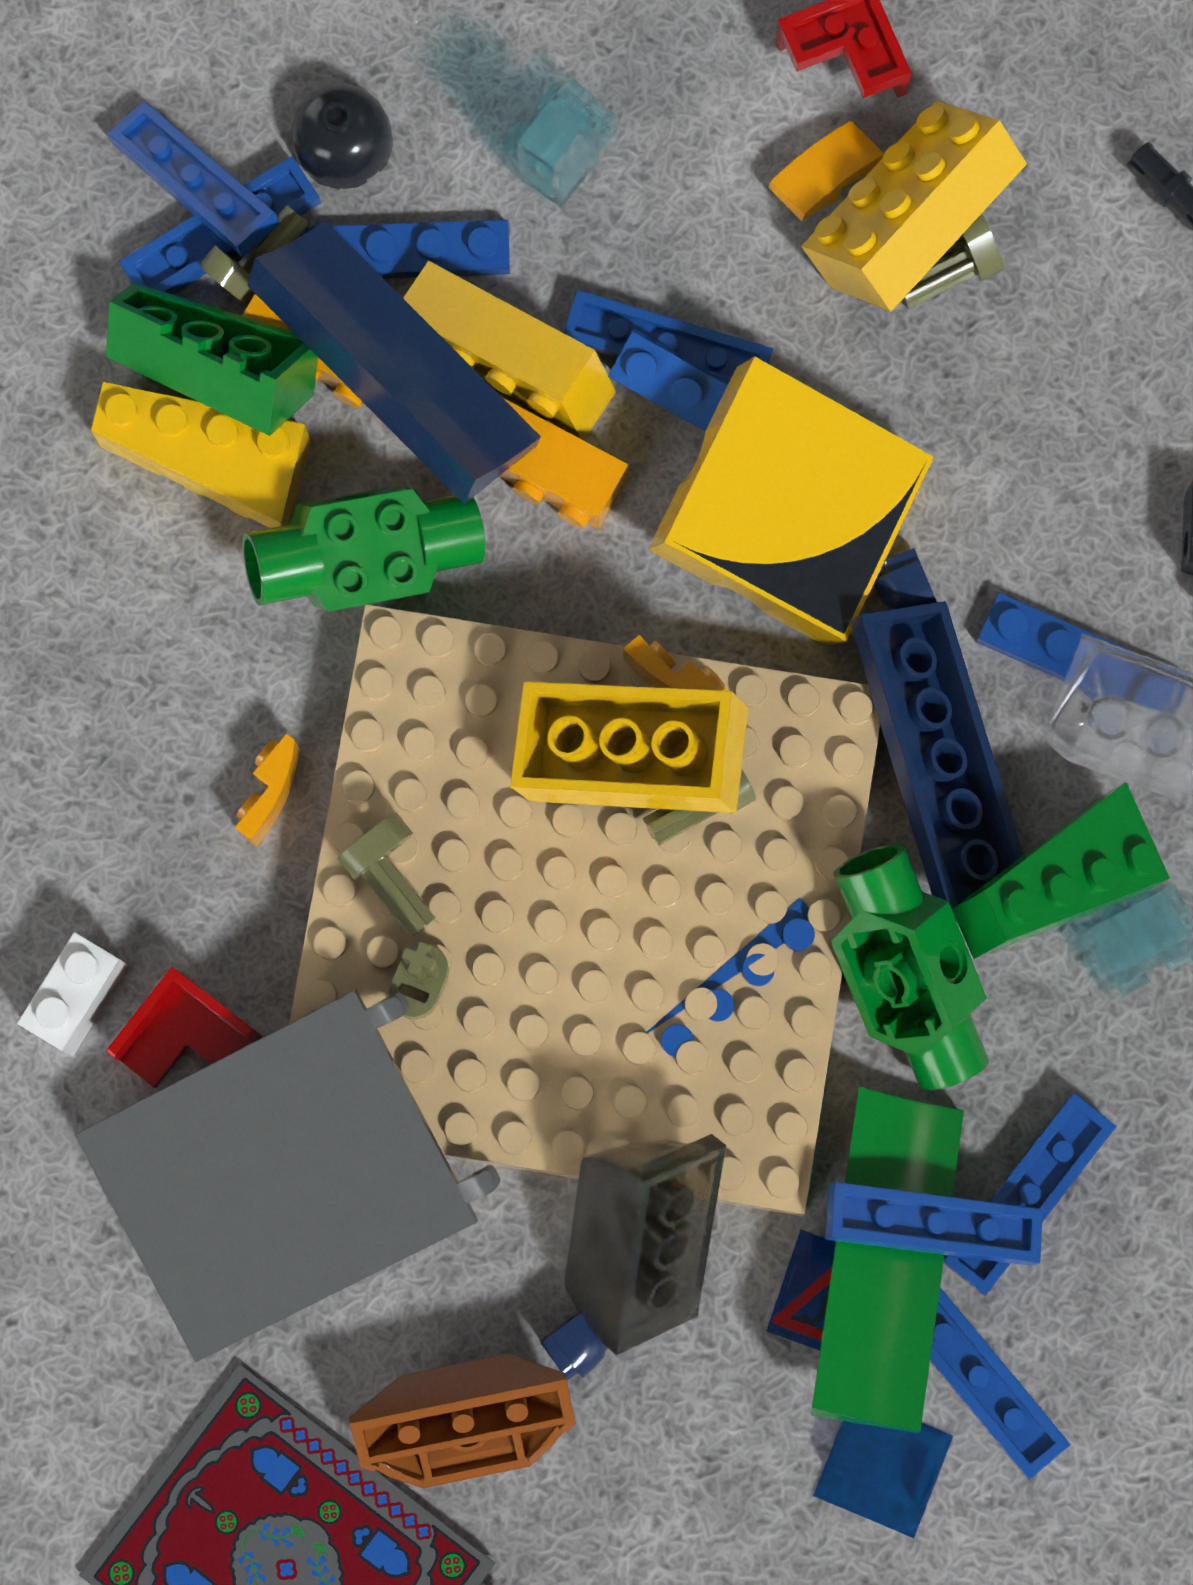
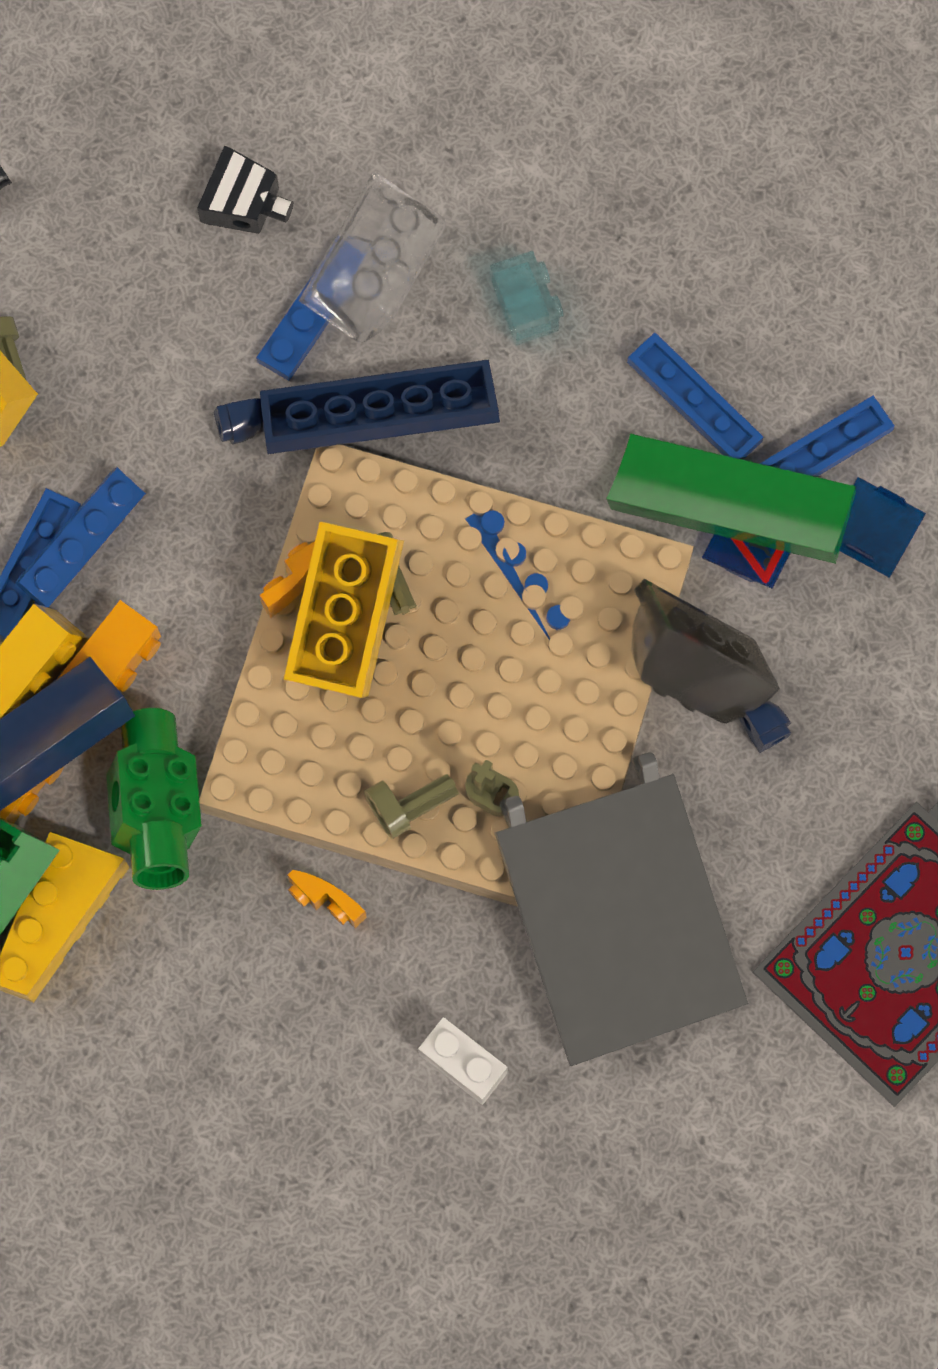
camera: 85 degrees left, 5 degrees down
red panel [106,966,263,1088] -> none
dark orange wedge [349,1353,576,1488] -> none
yellow tile [648,357,934,647] -> none
blue plate [825,1182,1043,1266] -> none
green brick [831,844,989,1090] -> none
green wedge [952,782,1170,959] -> none

